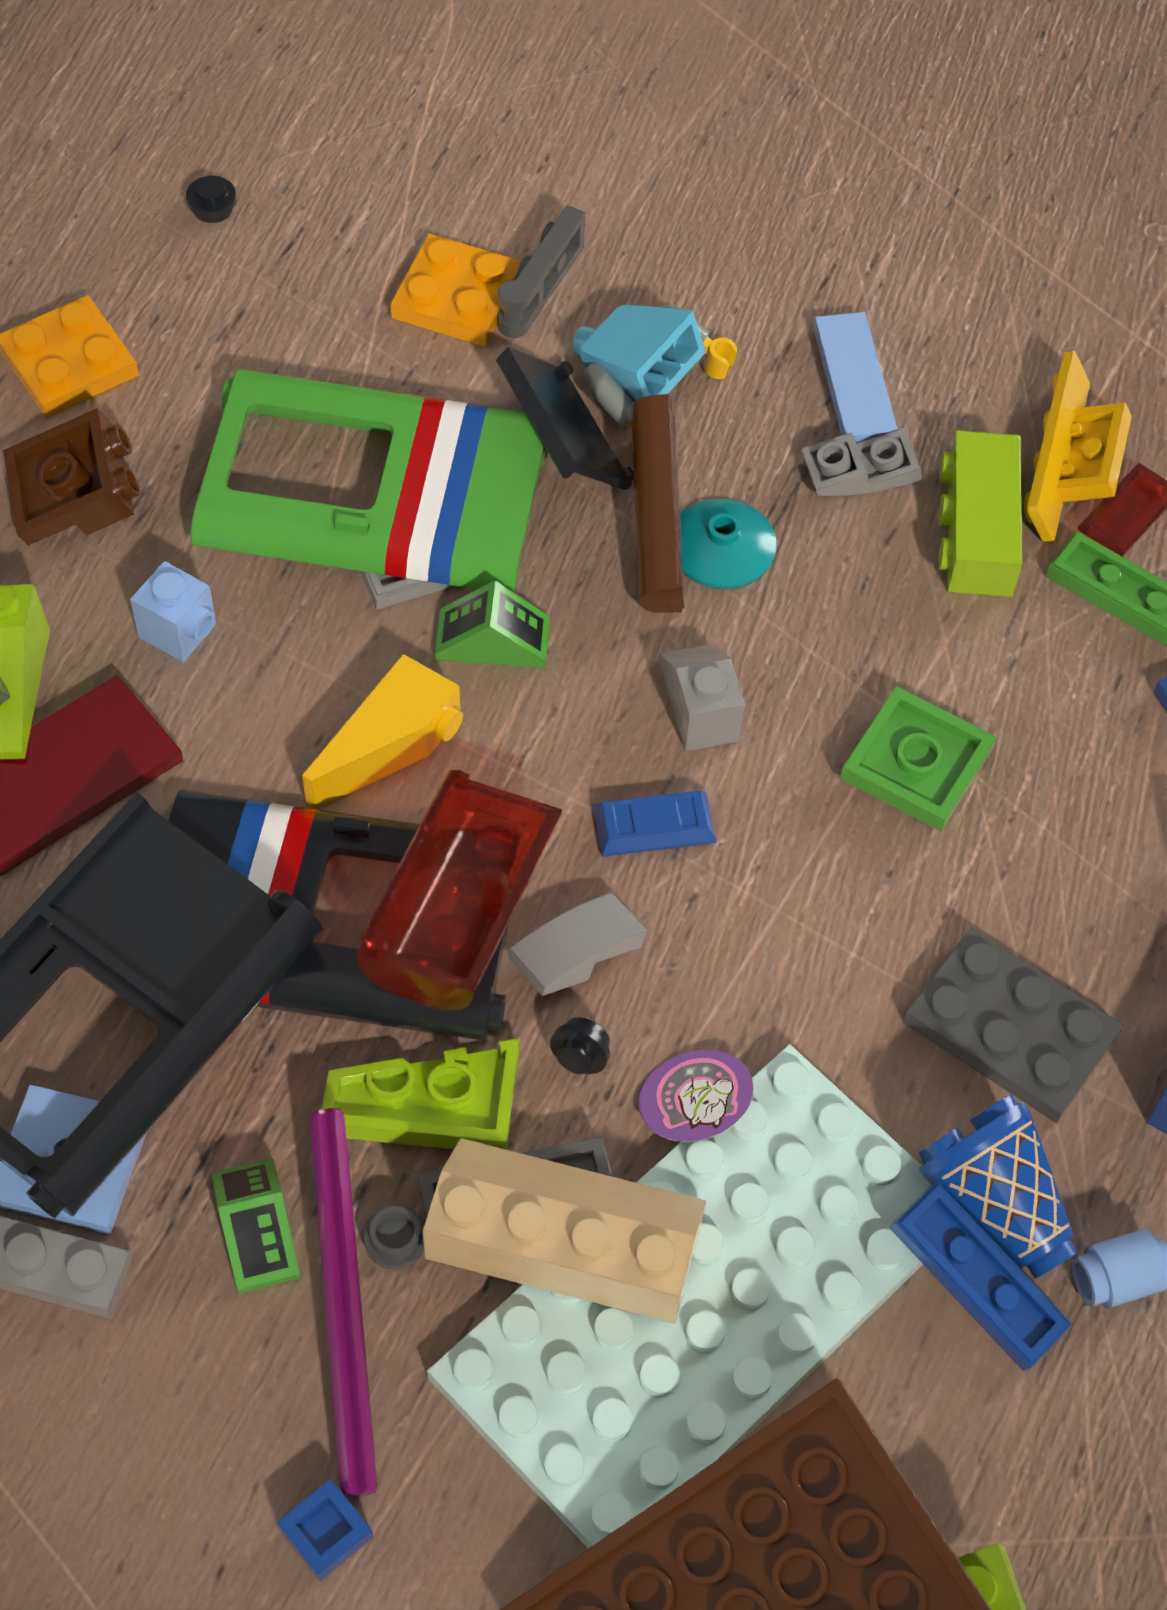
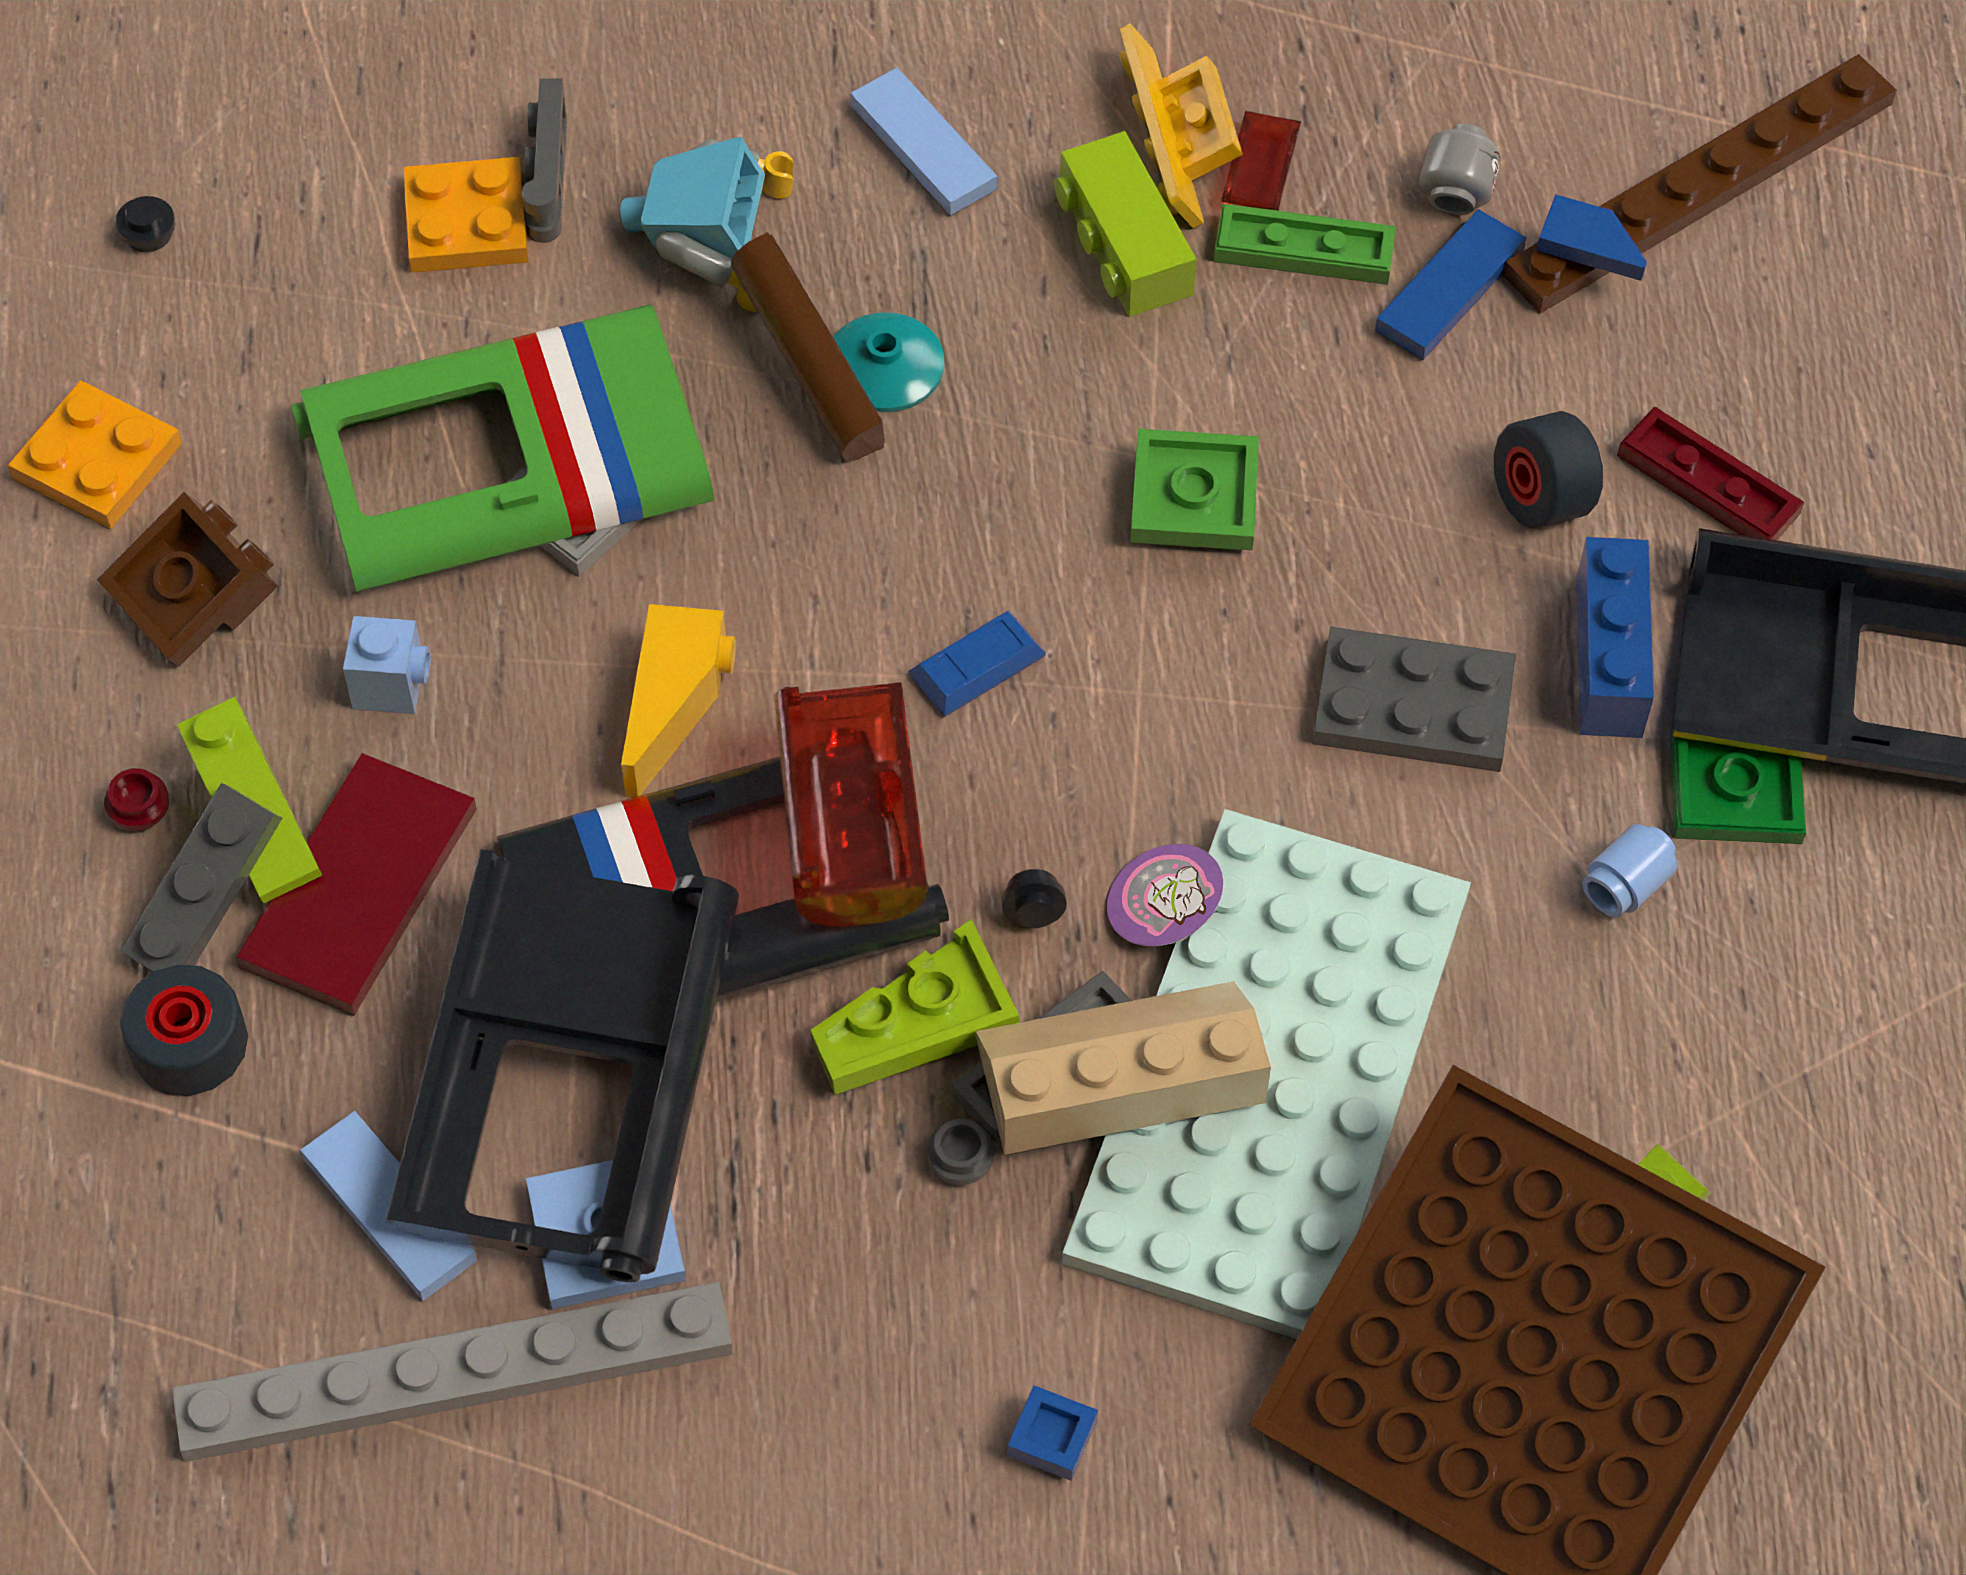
camera: 25 degrees left, 0 degrees up
slope [211,1158,301,1294] -> none
magenta axle [310,1108,378,1497] -> none
bright green slope [435,581,550,668] -> none
black door [496,347,634,490] -> none
light grey slope [508,892,647,996] -> none
light grey slope [658,644,745,752] -> none
light grey slope [801,428,922,496] -> none
blue tile [889,1181,1072,1371] -> none
blue cone [918,1094,1078,1278] -> none

